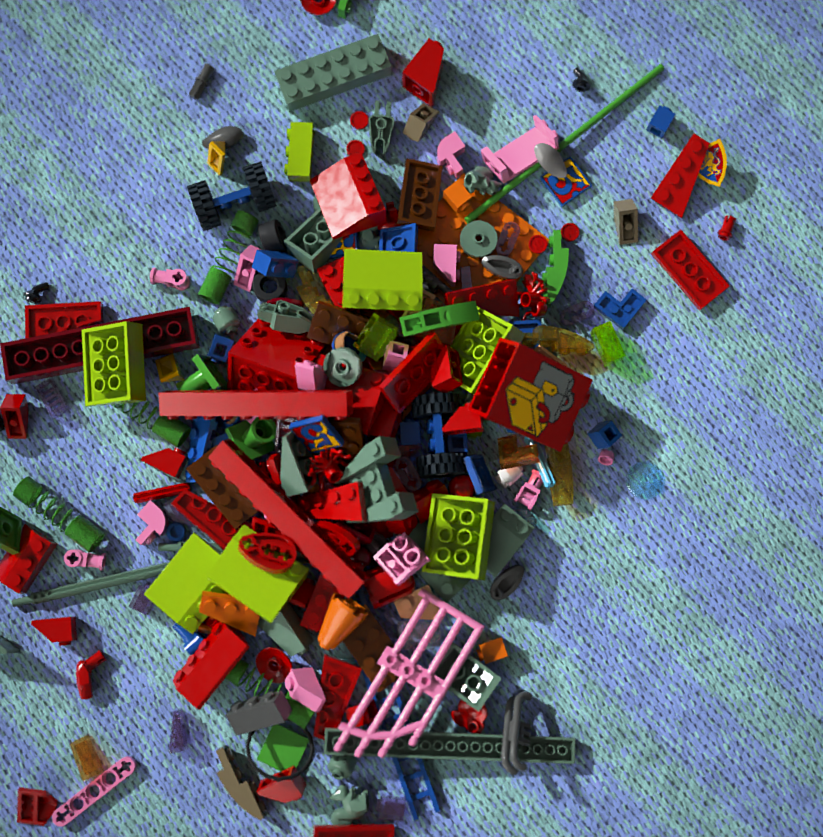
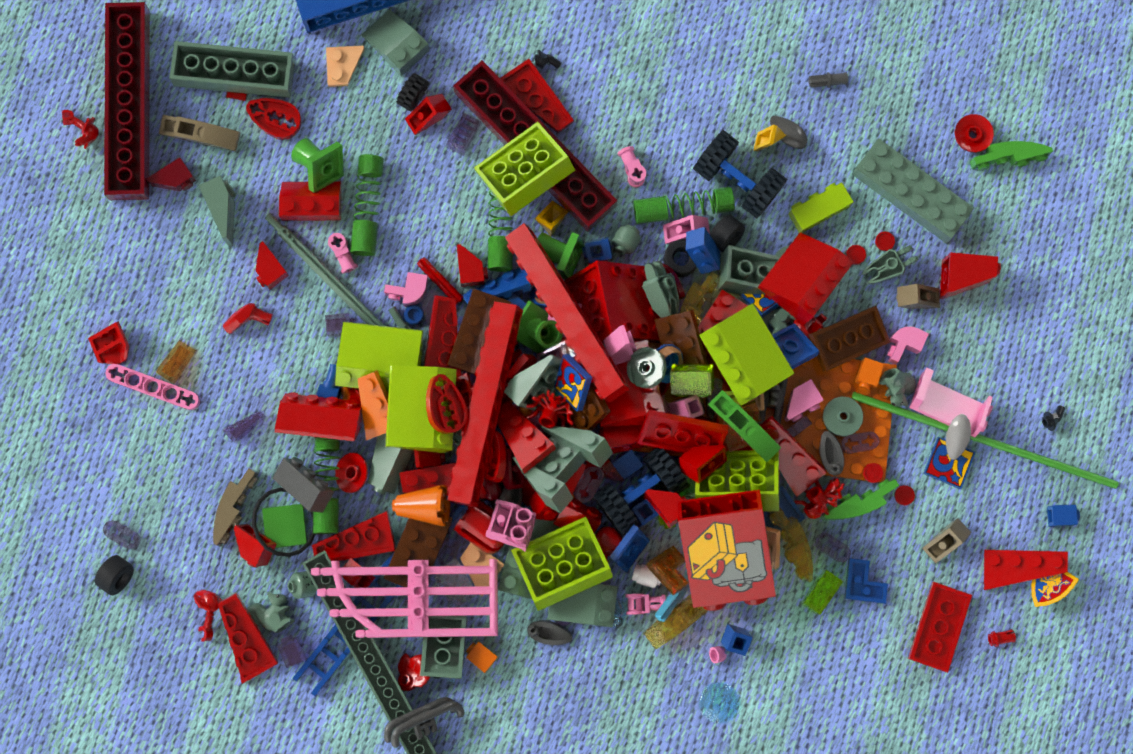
camera: 50 degrees right, 0 degrees up
bright pink slope [285,667,326,712] -> none

